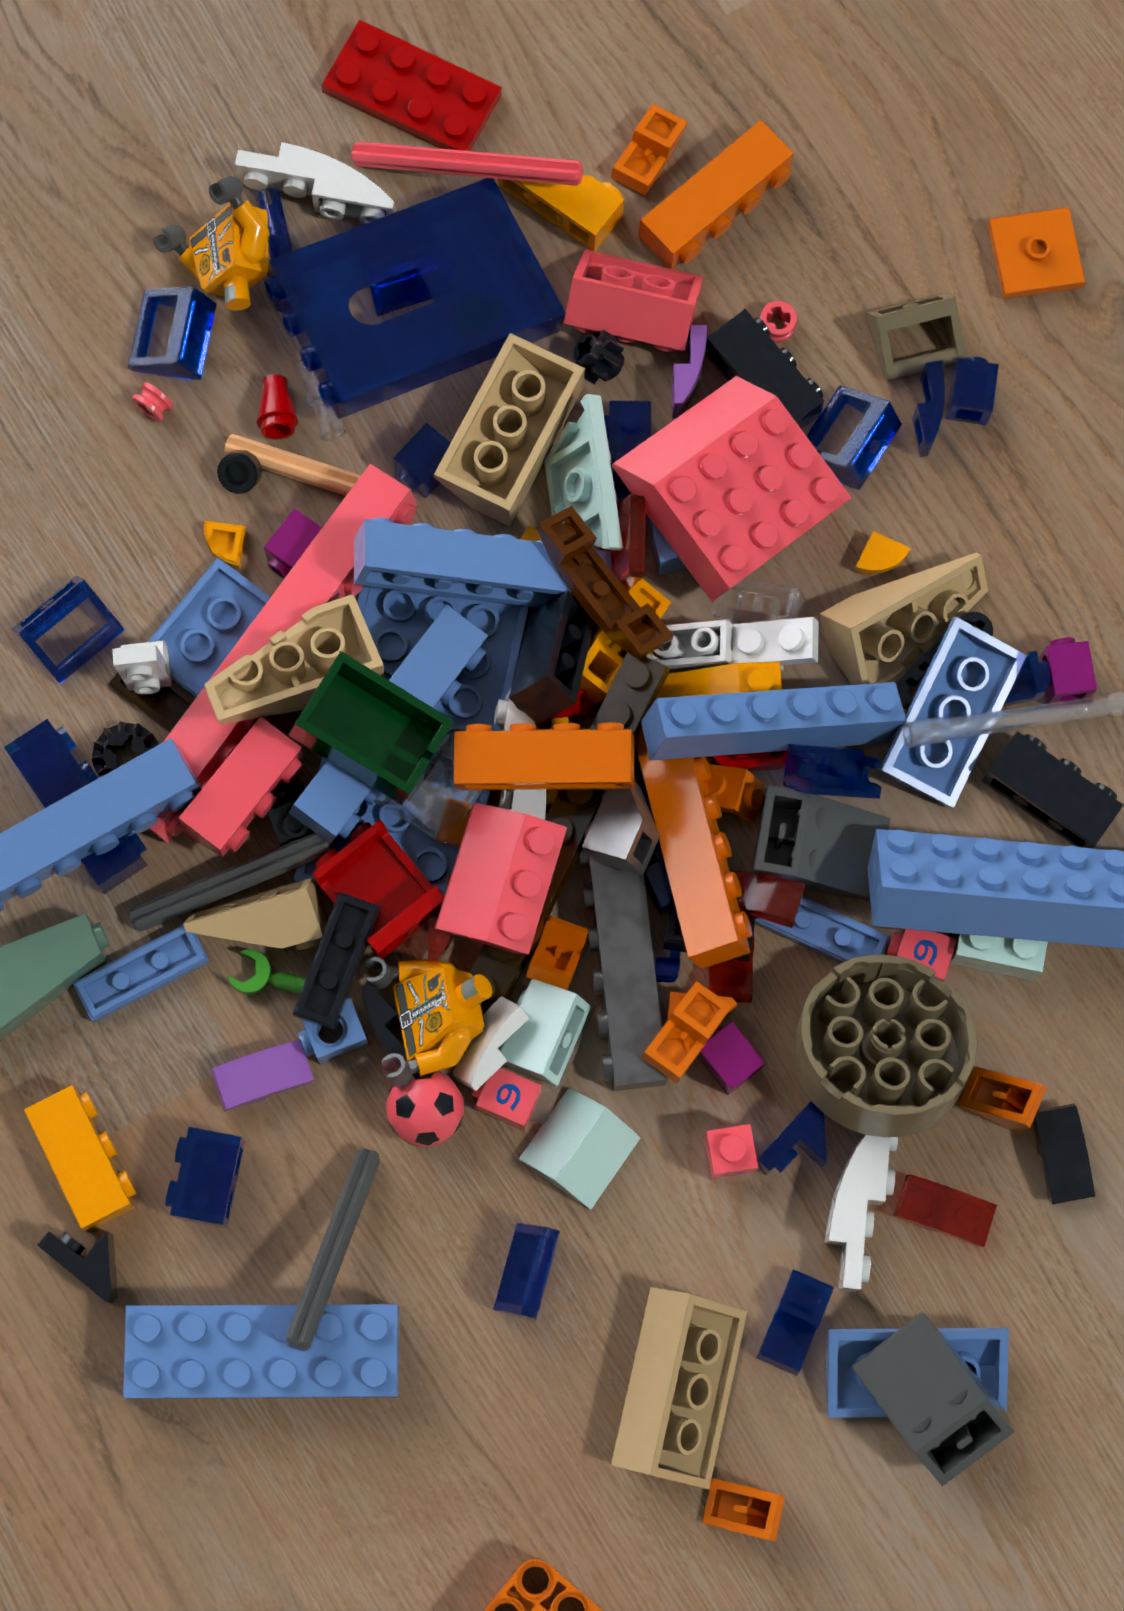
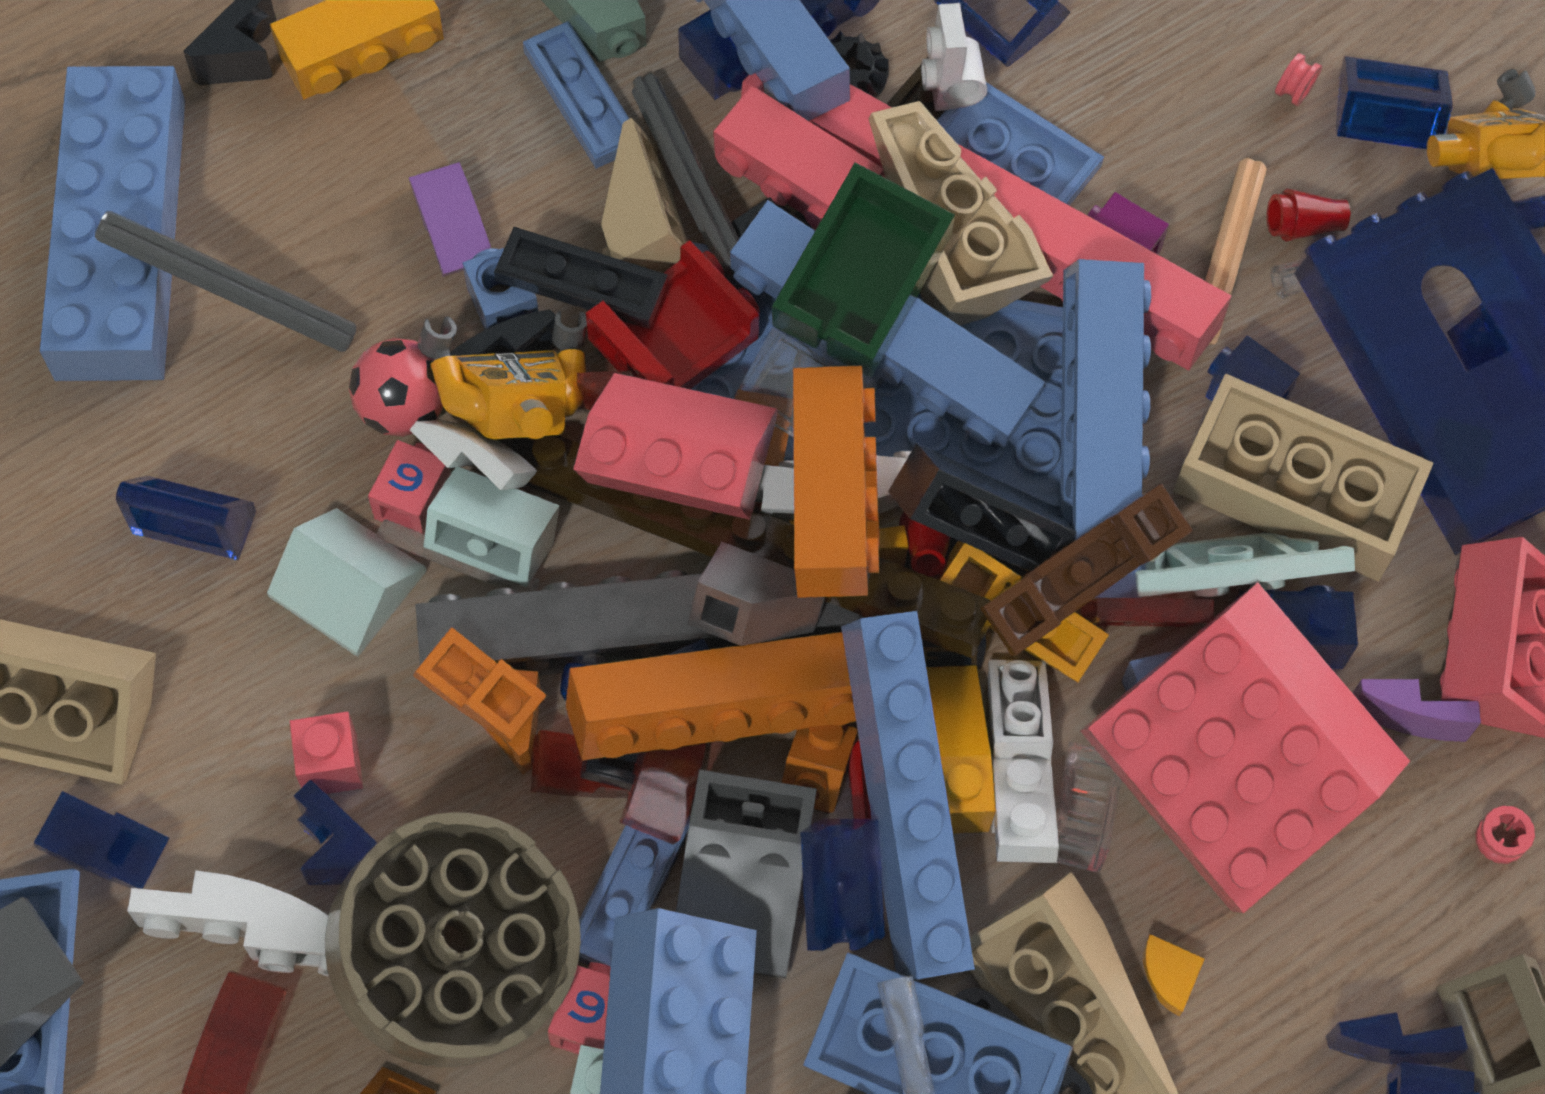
camera: 90 degrees right, 10 degrees down
clear blue brick [165,1127,245,1228] -> none
light orange tile [204,521,247,570] -> none
black tile [217,450,262,494] -> none
bright green piece [228,949,306,995] -> none
orange bracket [526,916,588,990] -> none
black gear [573,330,624,384] -> none
magenta brick [697,1022,765,1095] -> none
black brick [704,309,824,430] -> none
clear blue tile [806,385,902,490] -> none

